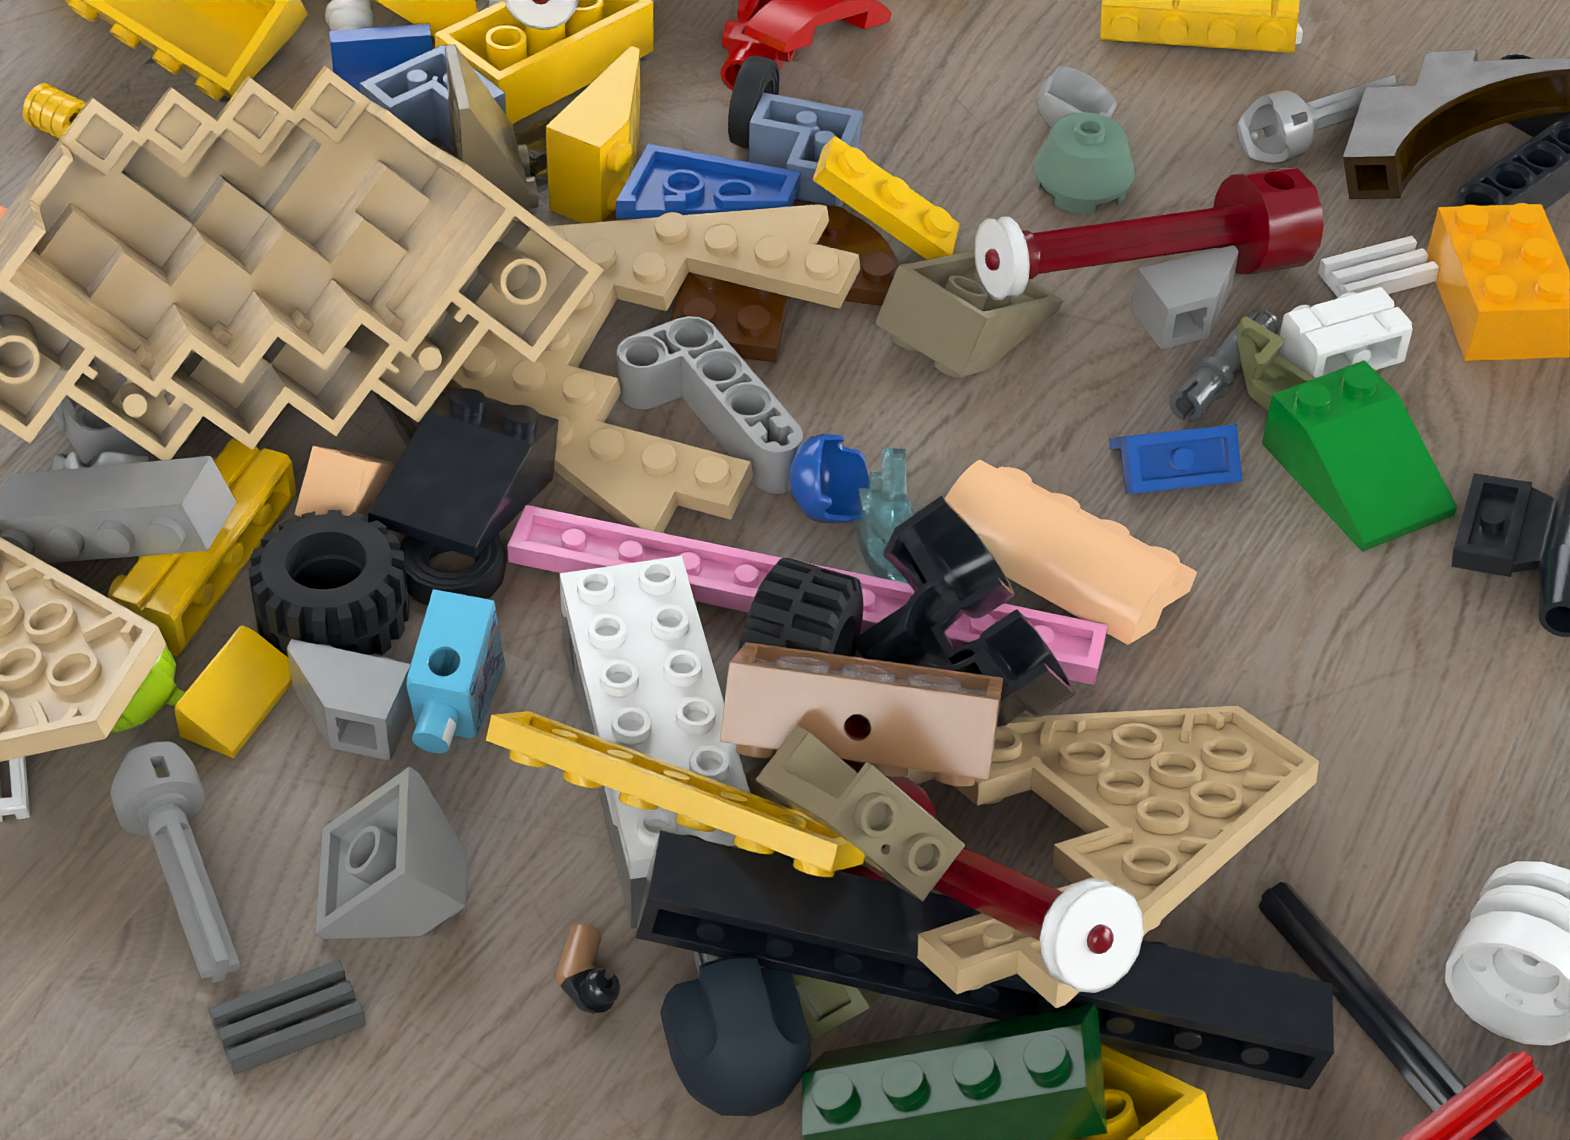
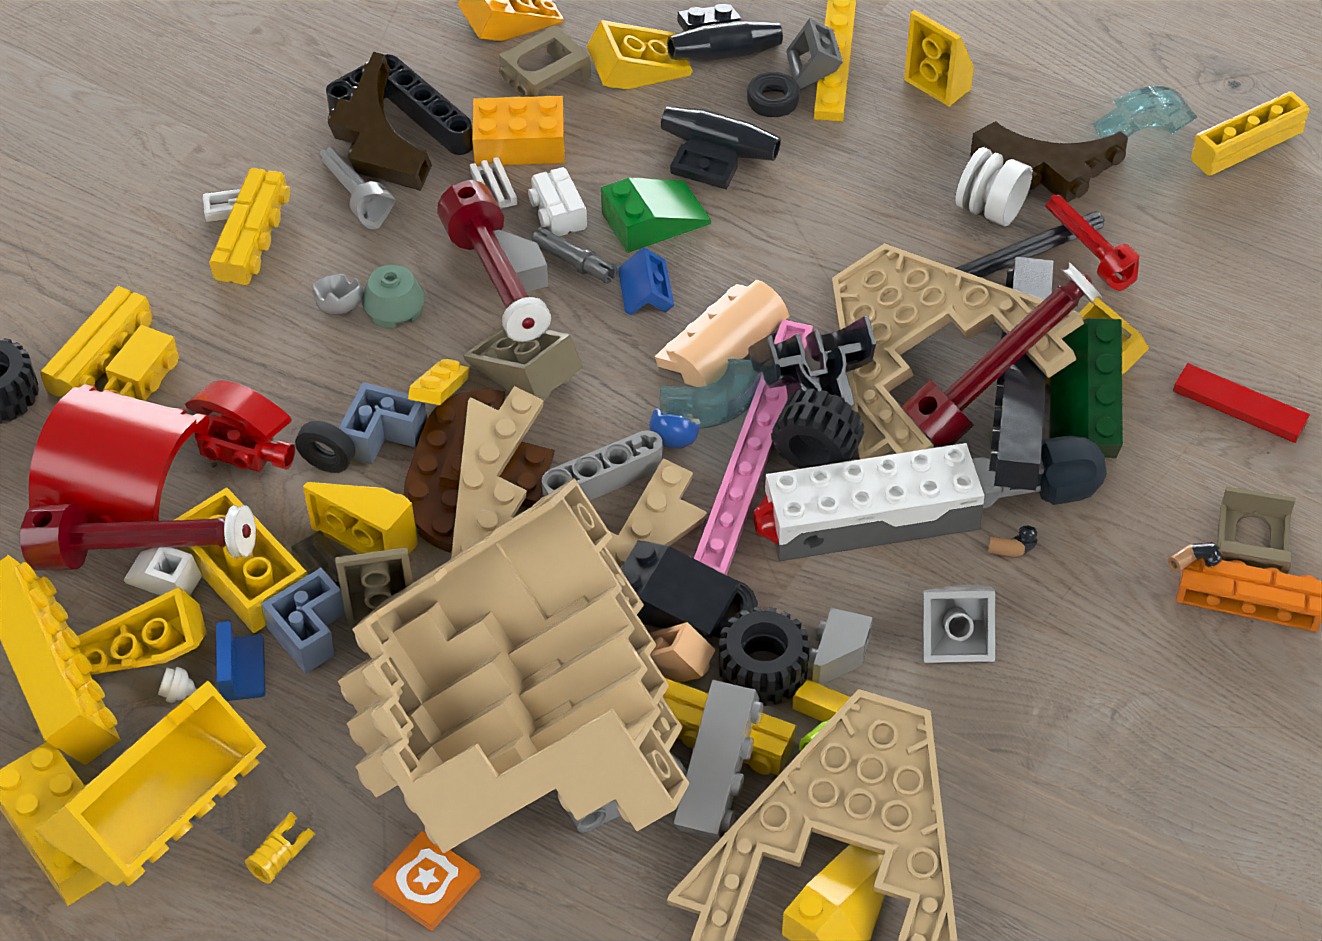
camera: 85 degrees left, 5 degrees up
light grey piece [110,741,240,983] -> none
dark grey tile [208,960,366,1075] -> none
medium azure torso [406,589,505,754] -> none
yellow plate [486,711,865,877] -> none
blue wing [616,144,801,219] -> none
brick [720,642,1003,786] -> none
dark tan panel [756,726,965,902] -> none
olive slope [1236,316,1316,411] -> none

